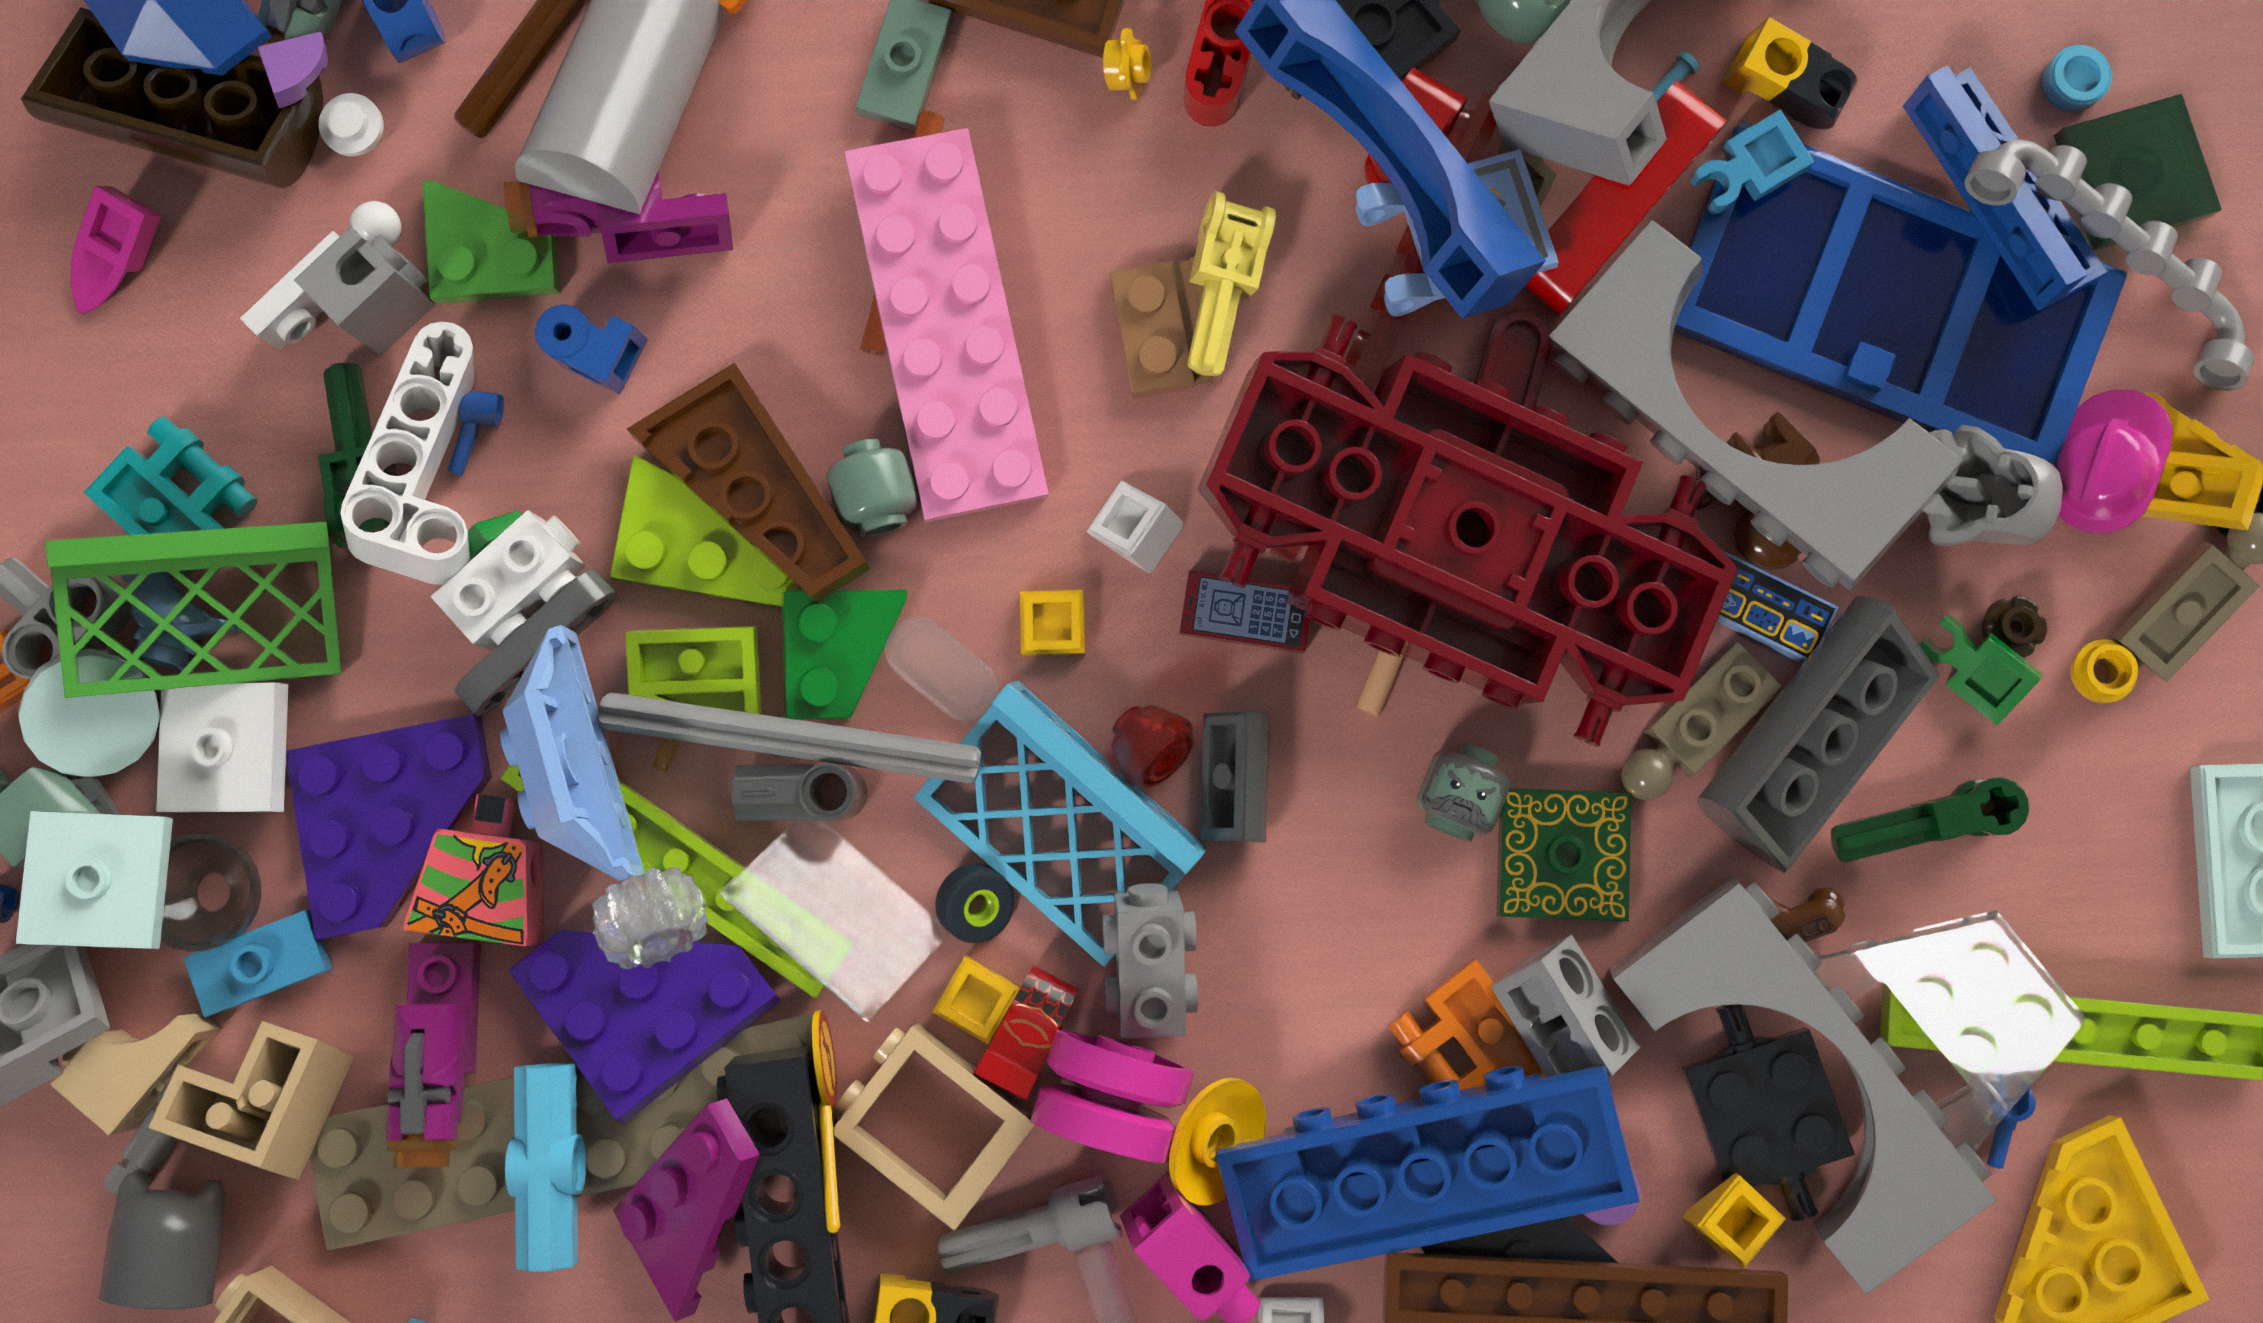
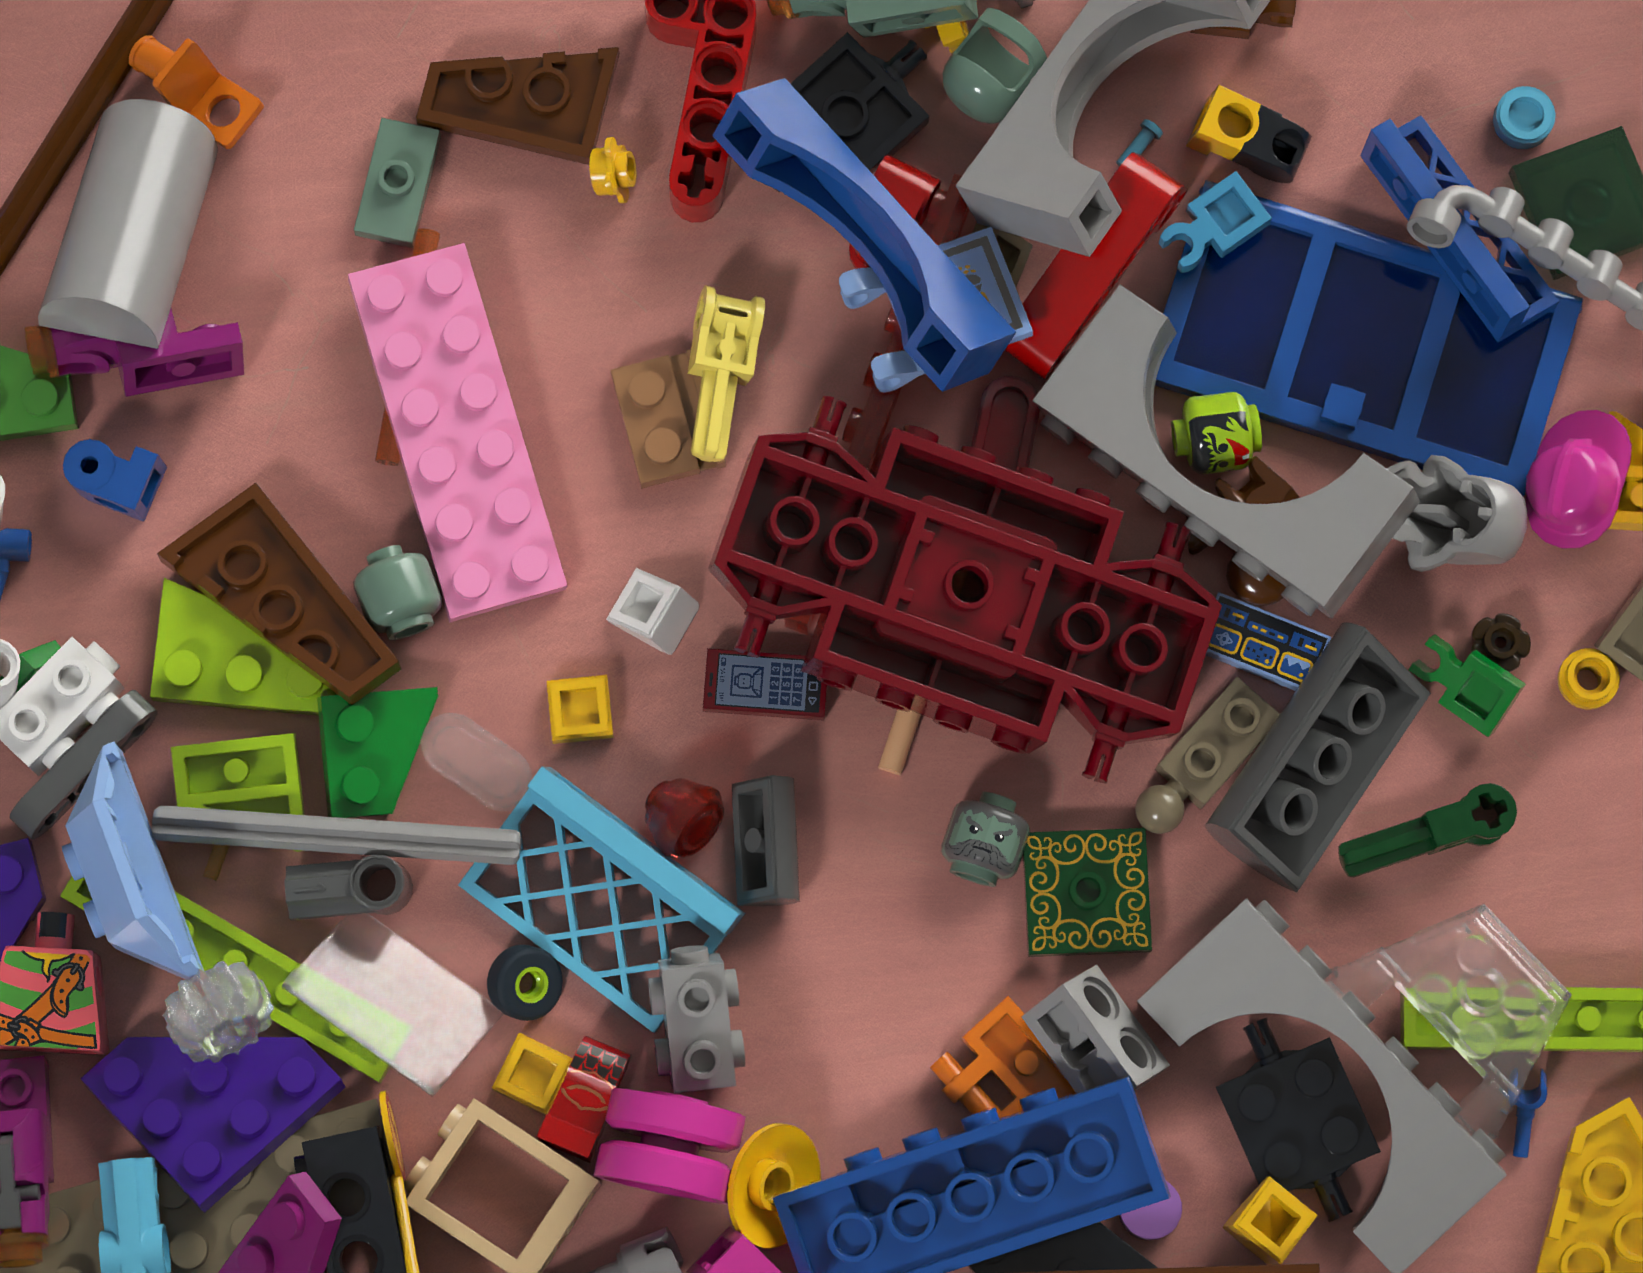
camera: 10 degrees left, 5 degrees down
reddish brown arm [1770,887,1845,942] -> none
none -> lime head [1171,392,1262,474]

